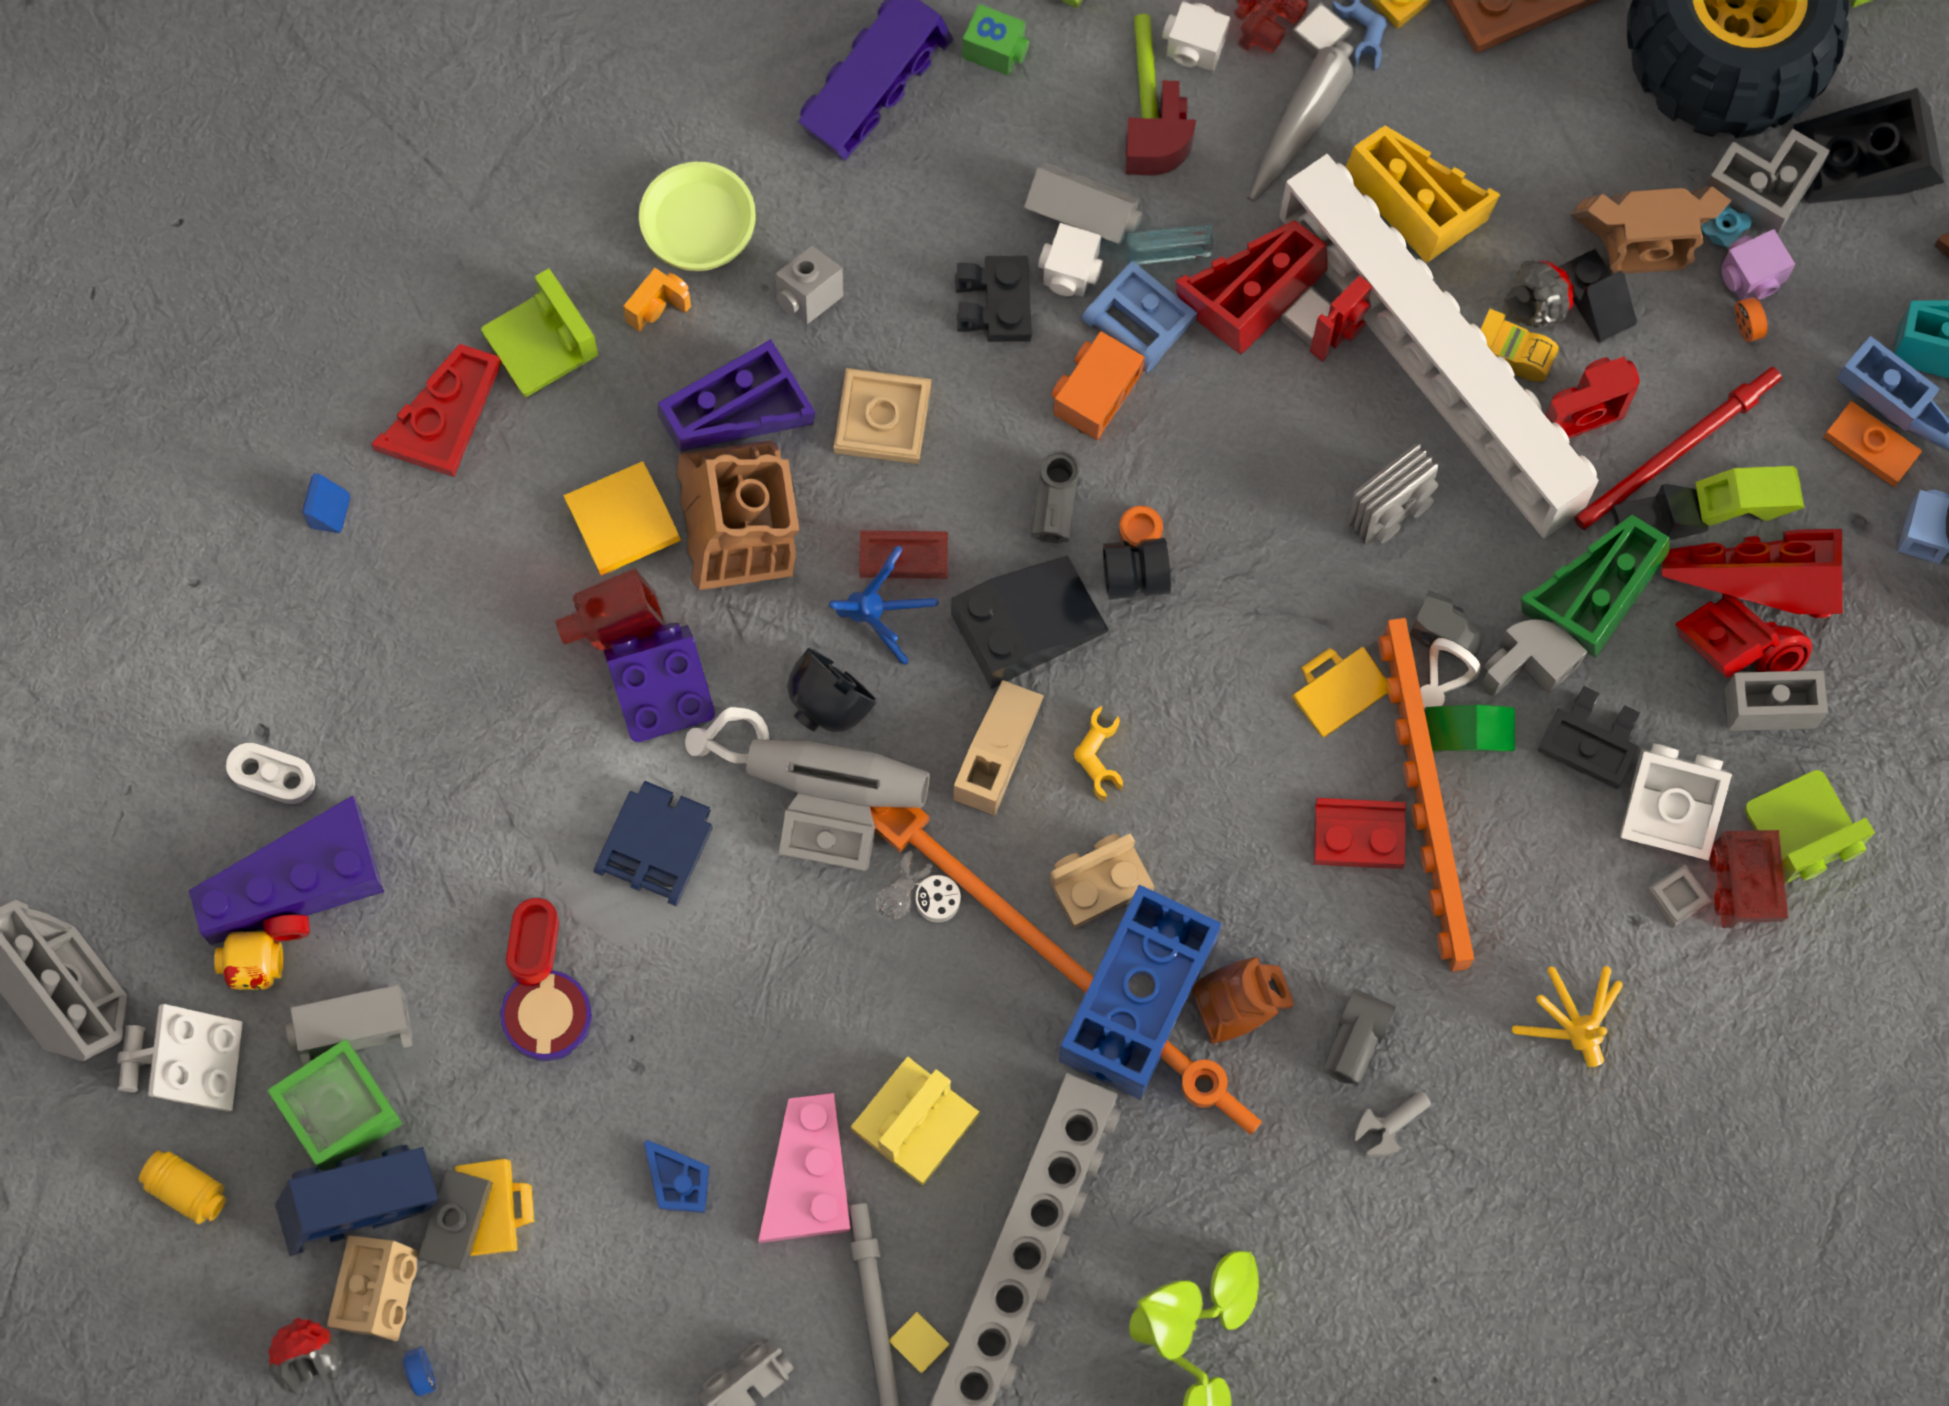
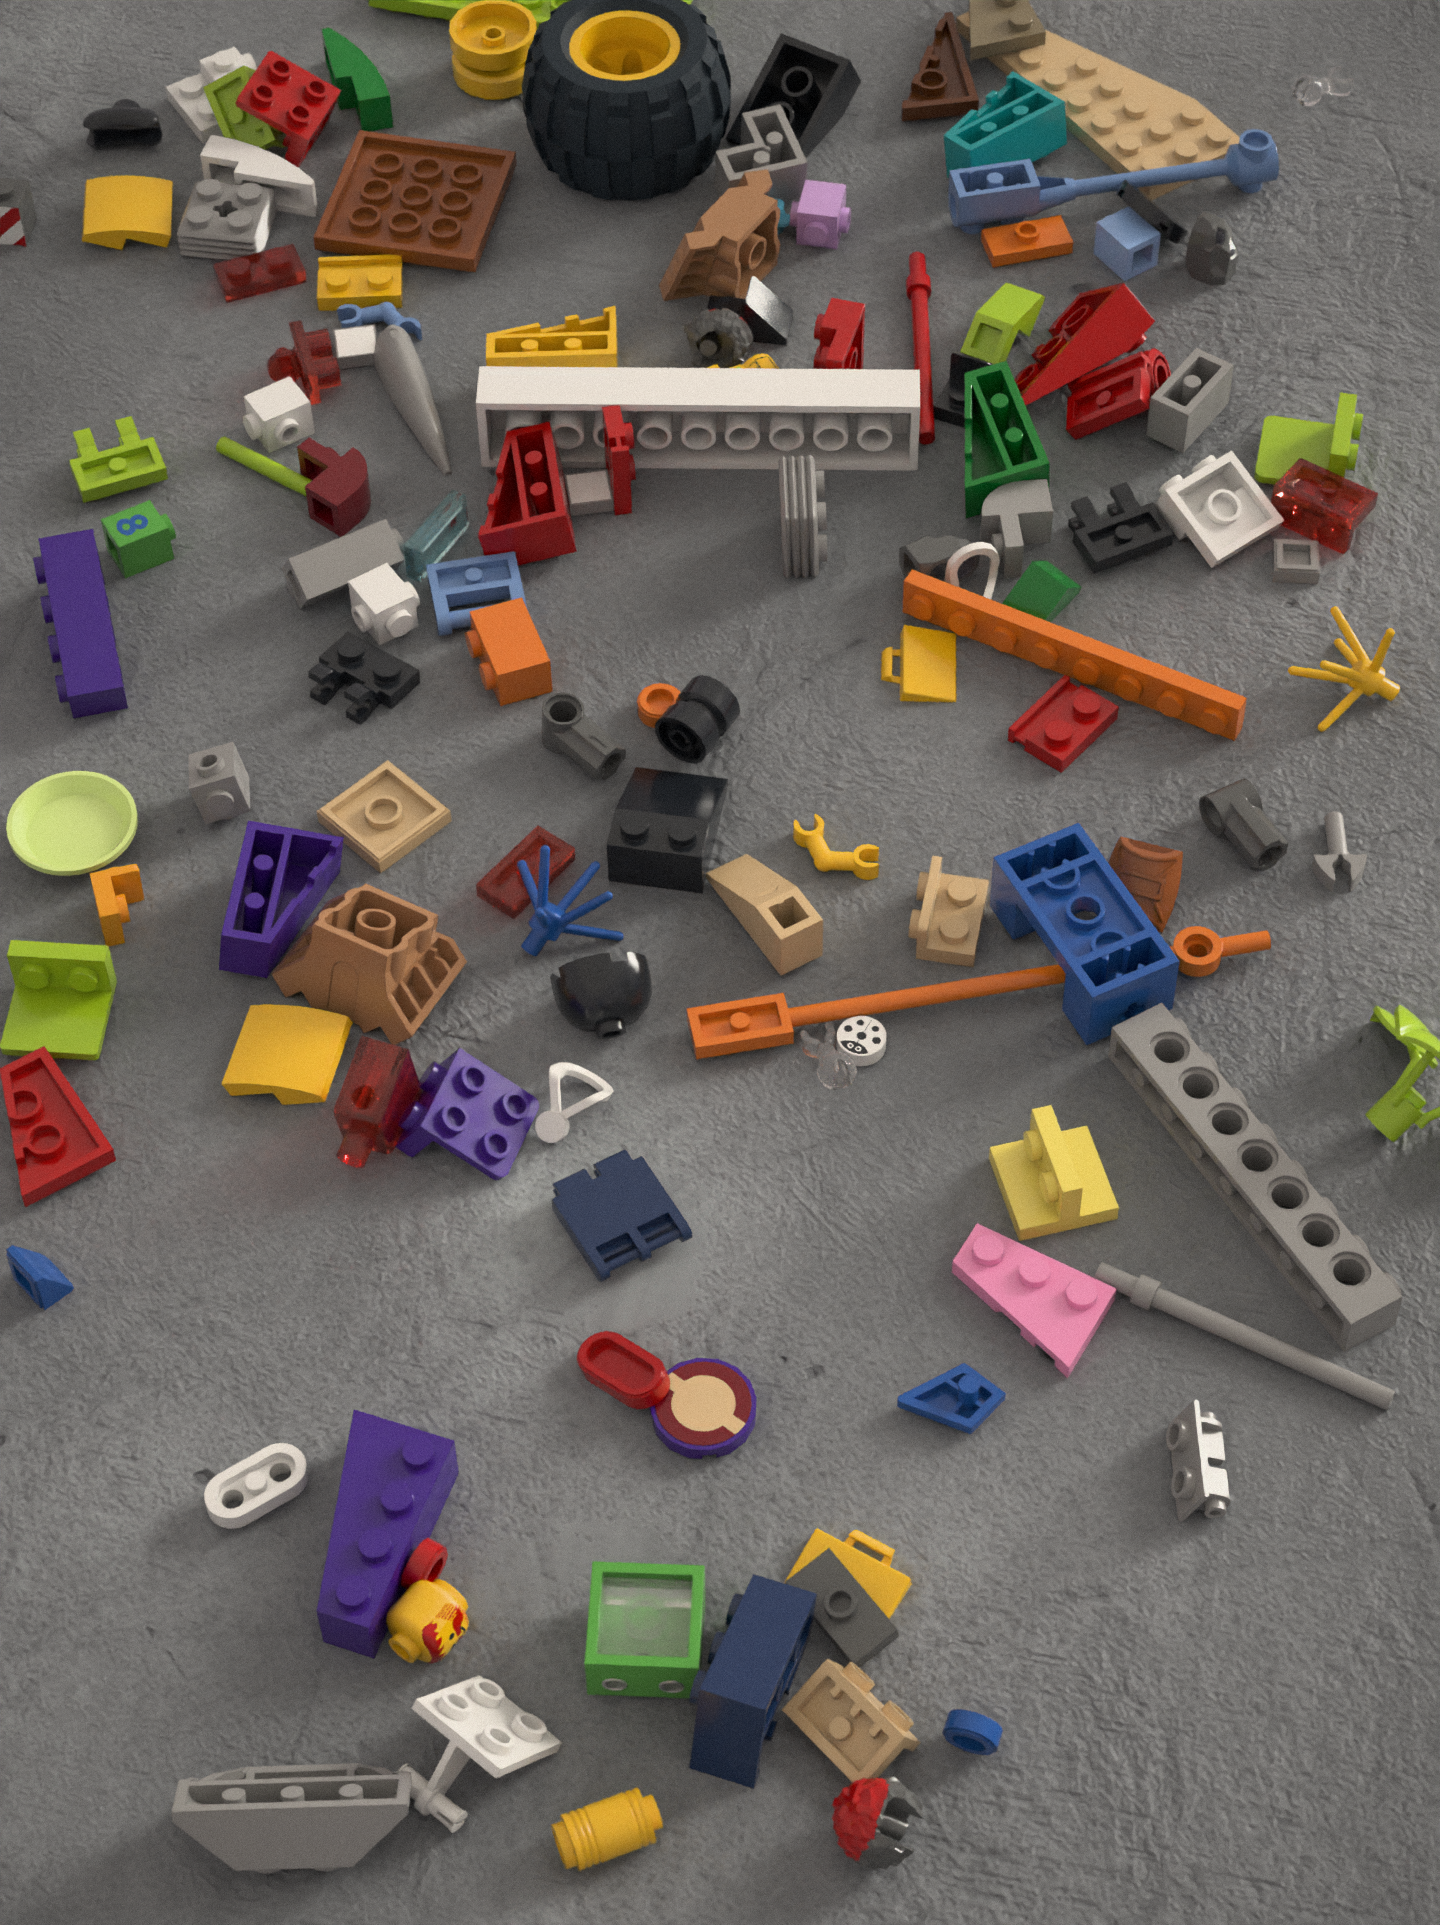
camera: 50 degrees left, 20 degrees down
light grey brick [286,984,413,1066] -> none
light grey plate [746,739,930,871] -> none
light yellow piece [889,1312,950,1374] -> none
orange tile [1735,297,1768,342] -> none

